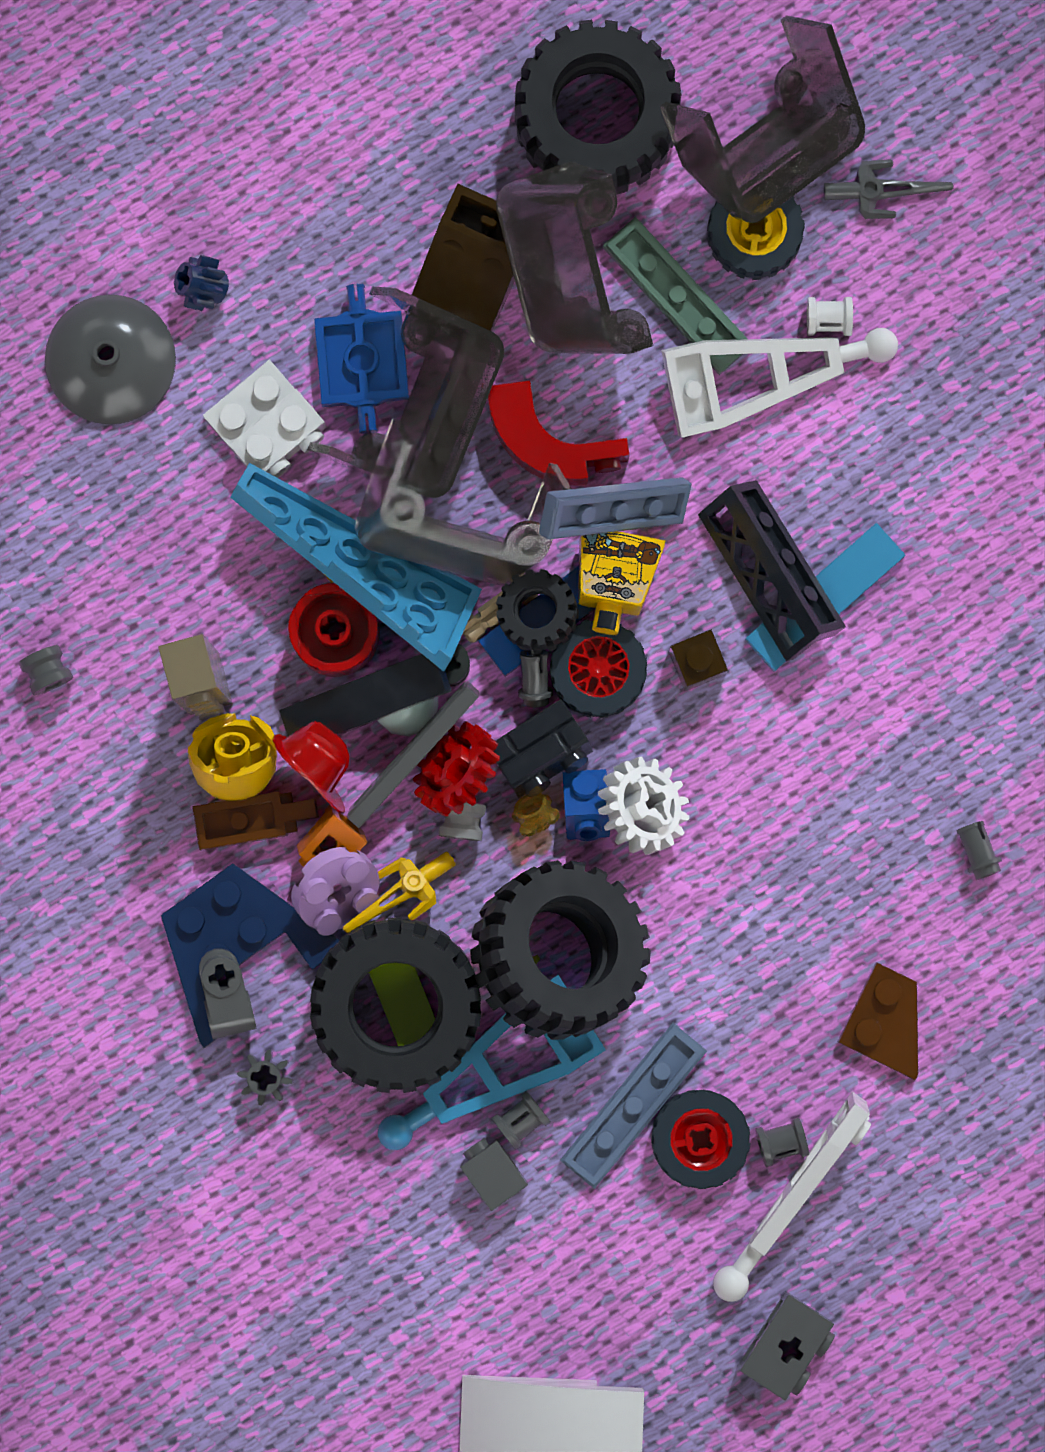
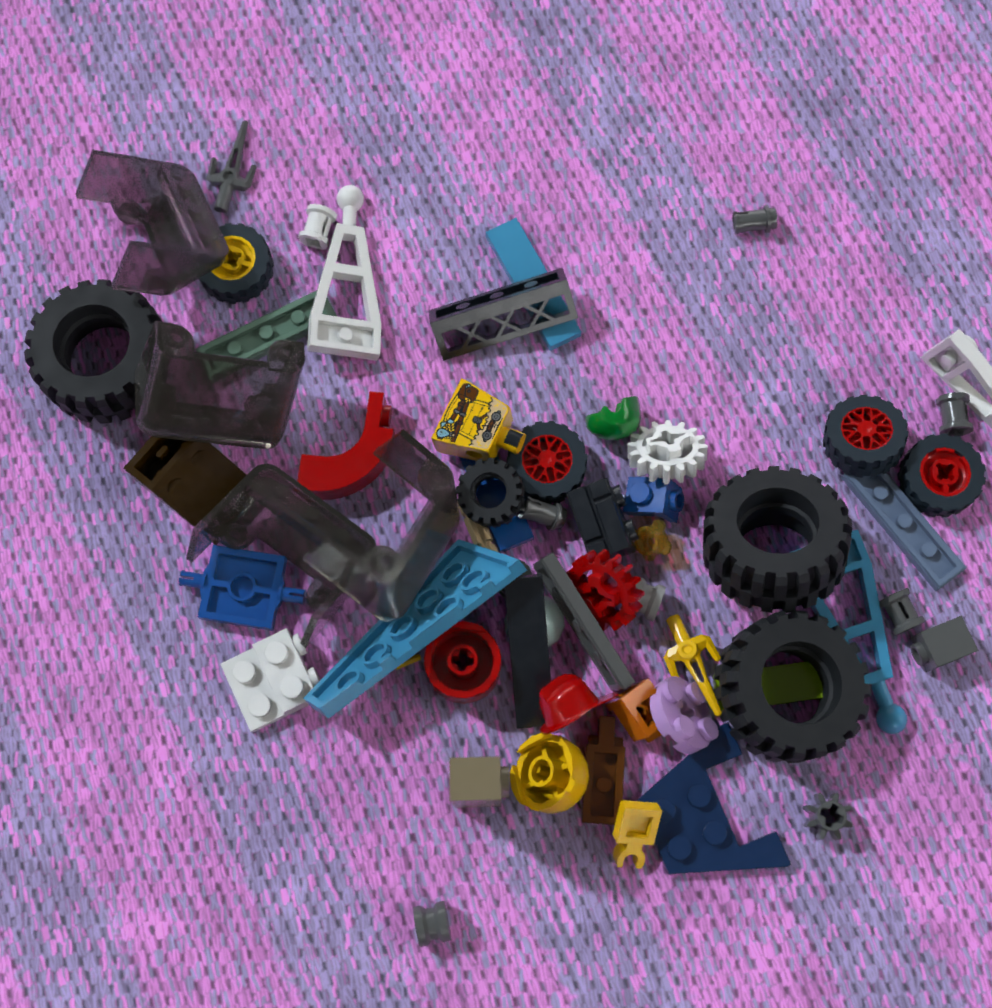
camera: 75 degrees left, 10 degrees down
dark grey dish [45,295,176,425] -> none
dark blue gear [174,255,229,311] -> none
dark grey piece [199,948,257,1040] -> none
sand blue tile [539,477,692,540] -> none
dark brown brick [668,629,728,691] -> none
reddish brown wing [837,962,918,1080] -> none
none -> green hair [585,396,641,440]
none -> yellow plate [612,800,662,869]
none -> black wheel [823,395,909,478]

